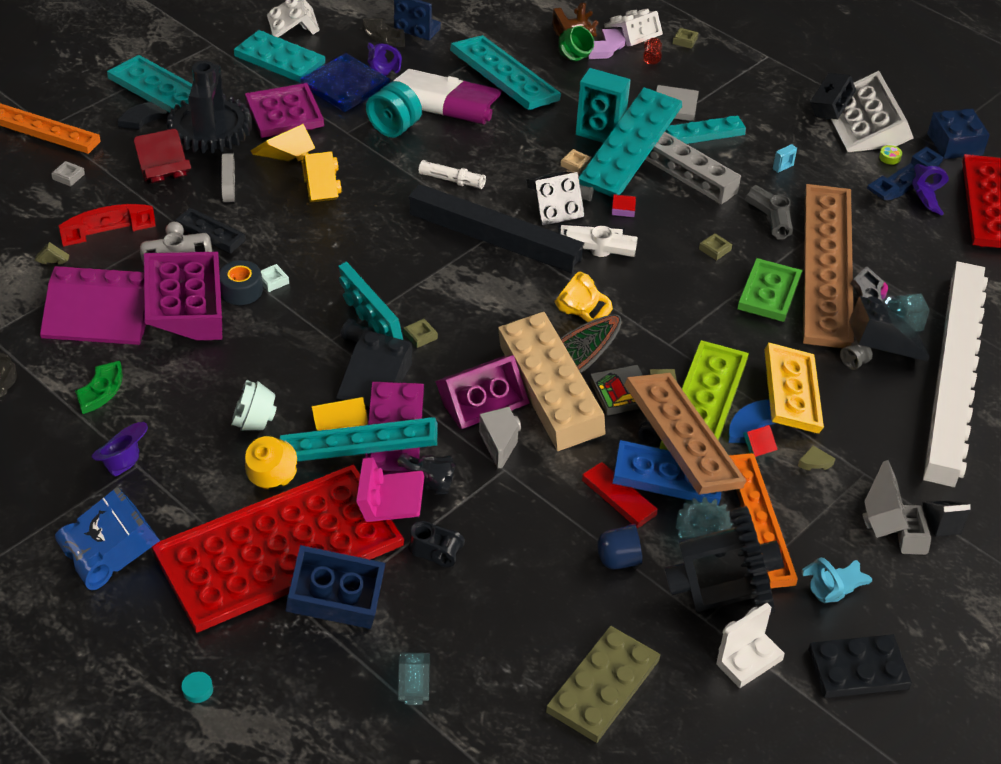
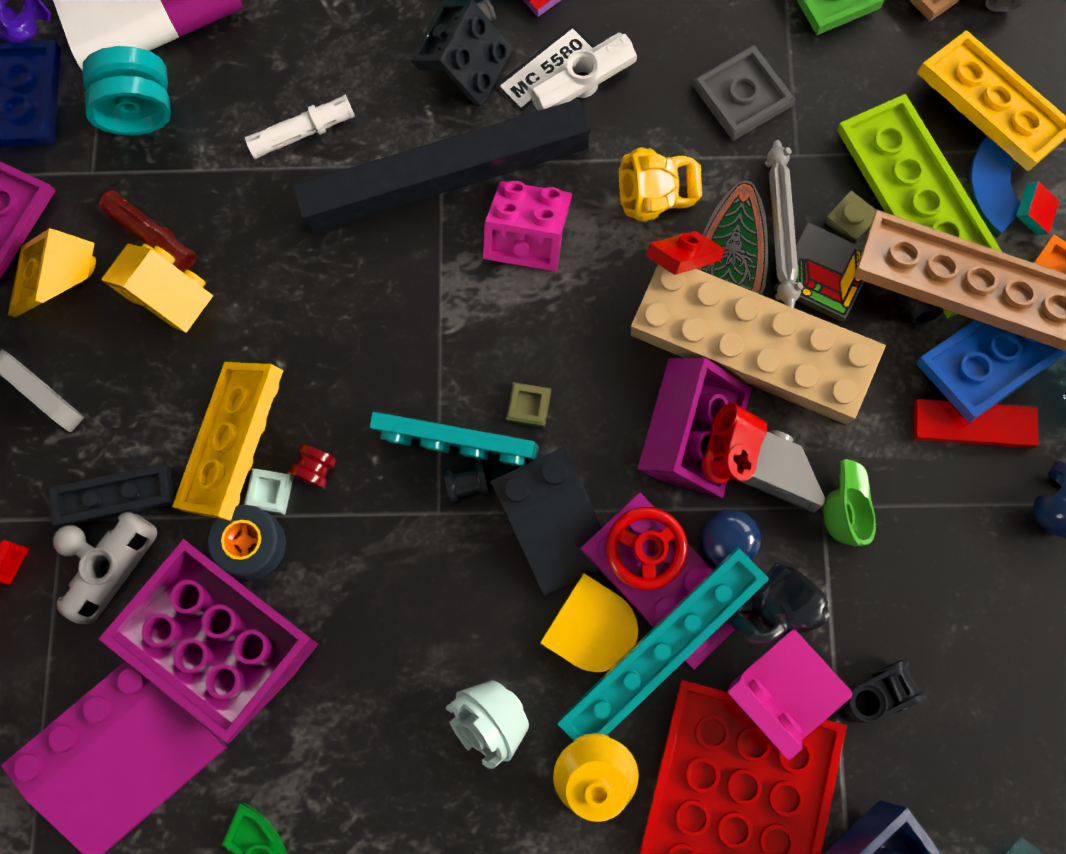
camera: 35 degrees left, 30 degrees up
none -> clear red pin [99,190,196,272]
none -> yellow plate [172,362,283,521]
none -> dark red wheel [288,444,337,489]
none -> dark pink bracket [483,181,572,271]
none -> red piece [606,507,688,590]
none -> red plate [646,231,725,275]
none -> dark grey tile [693,45,796,141]
none -> dark blue helmet [700,509,761,567]
none -> red piece [702,402,767,484]
none -> light grey wheel [765,140,803,308]
none -> bright green cap [823,459,876,546]

